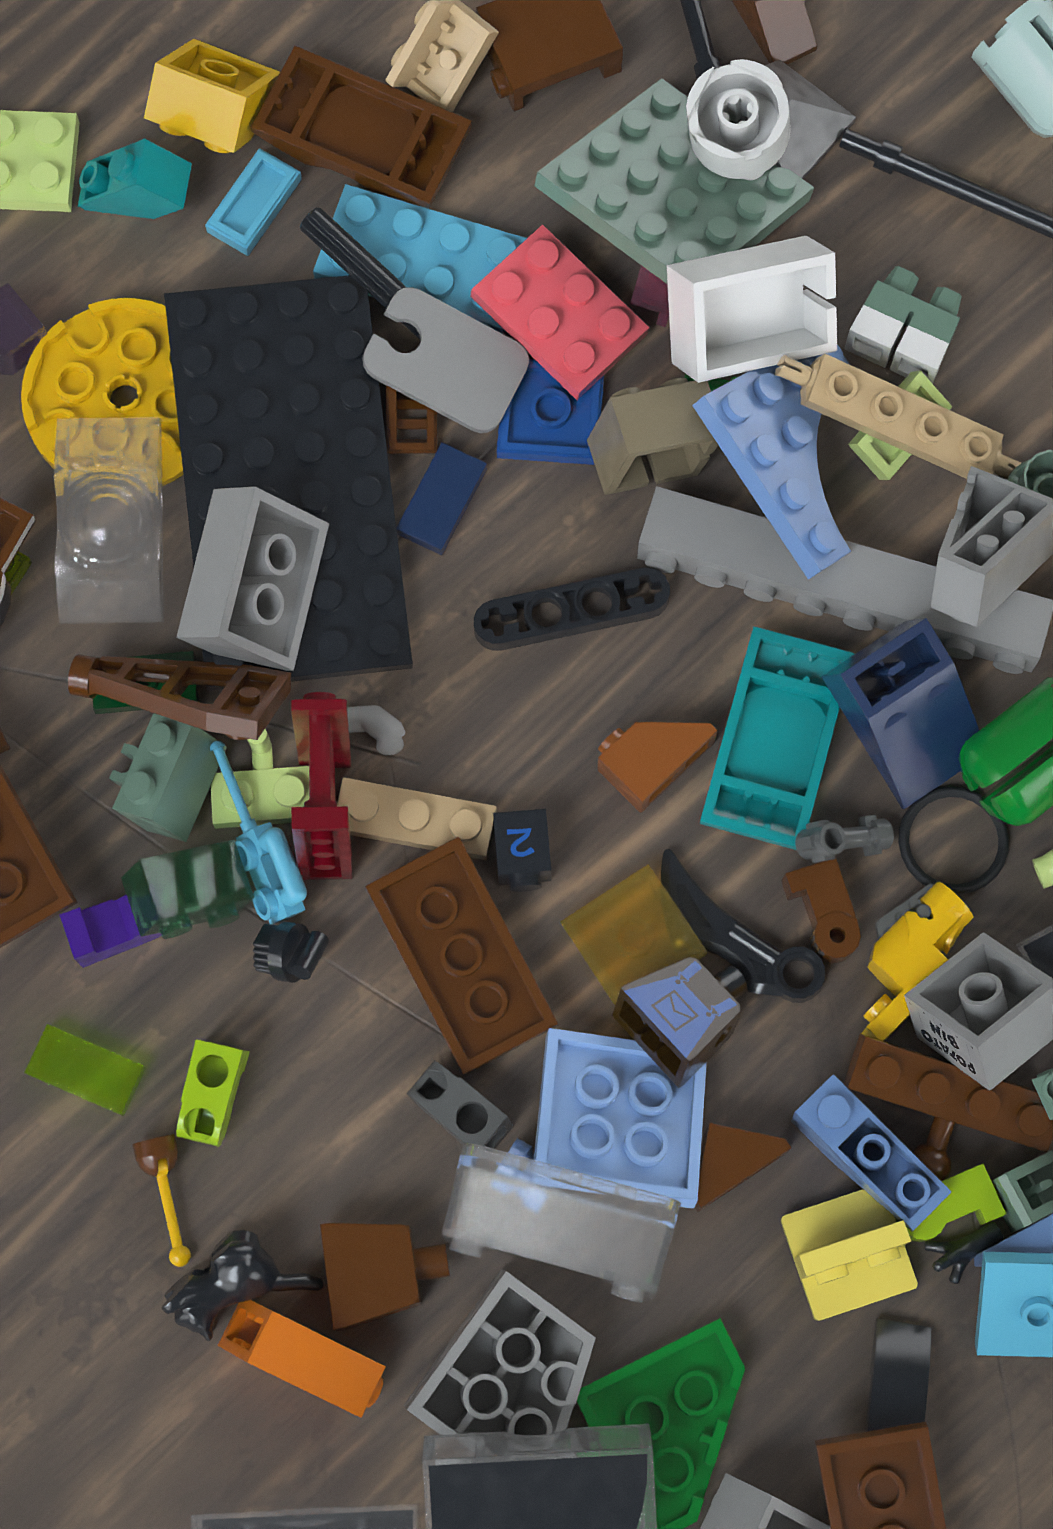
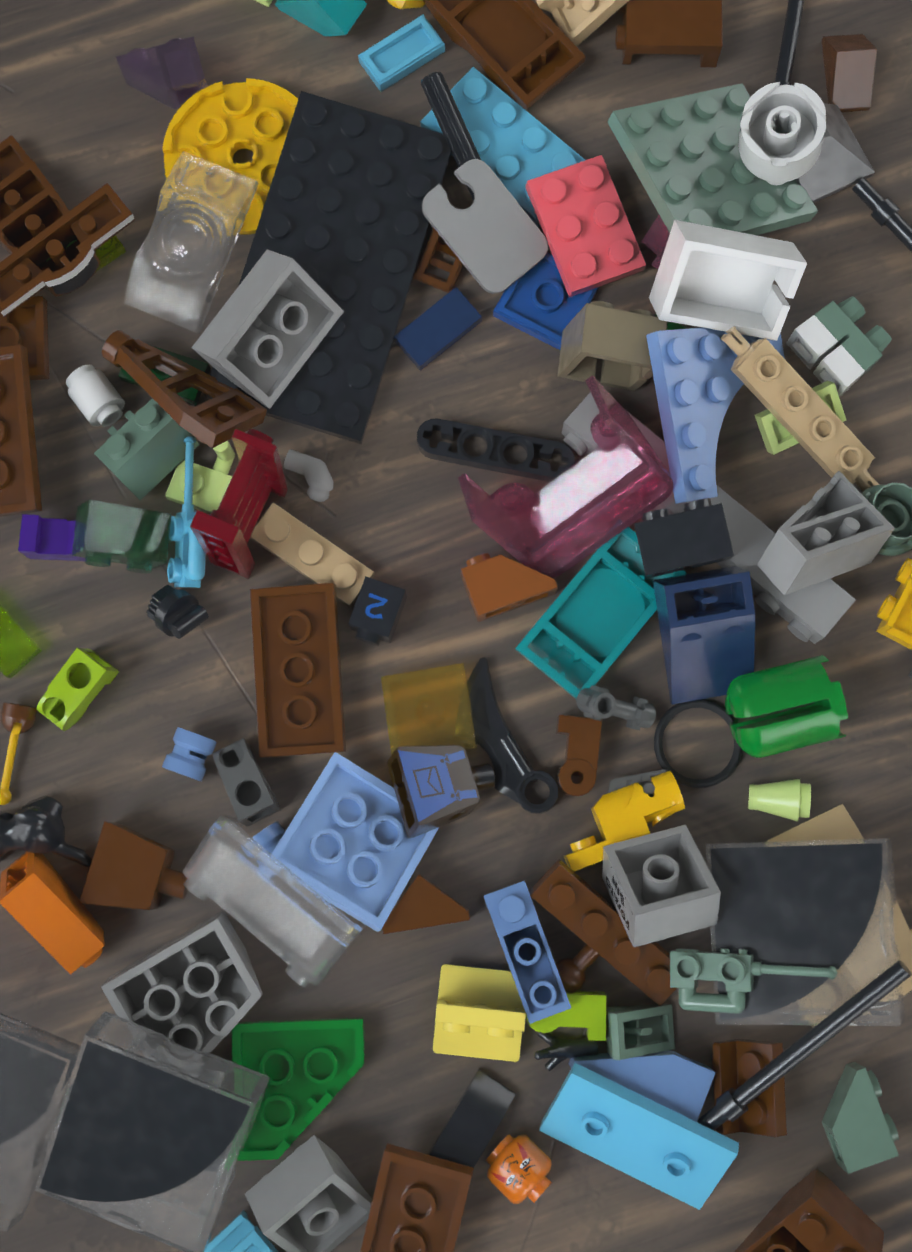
camera: 25 degrees right, 5 degrees up
none -> white brick [66,365,125,427]
none -> medium blue wheel [162,727,217,782]
none -> clear pink windscreen [458,375,673,578]
none -> orange head [486,1134,552,1204]
none -> black piece [634,498,734,579]

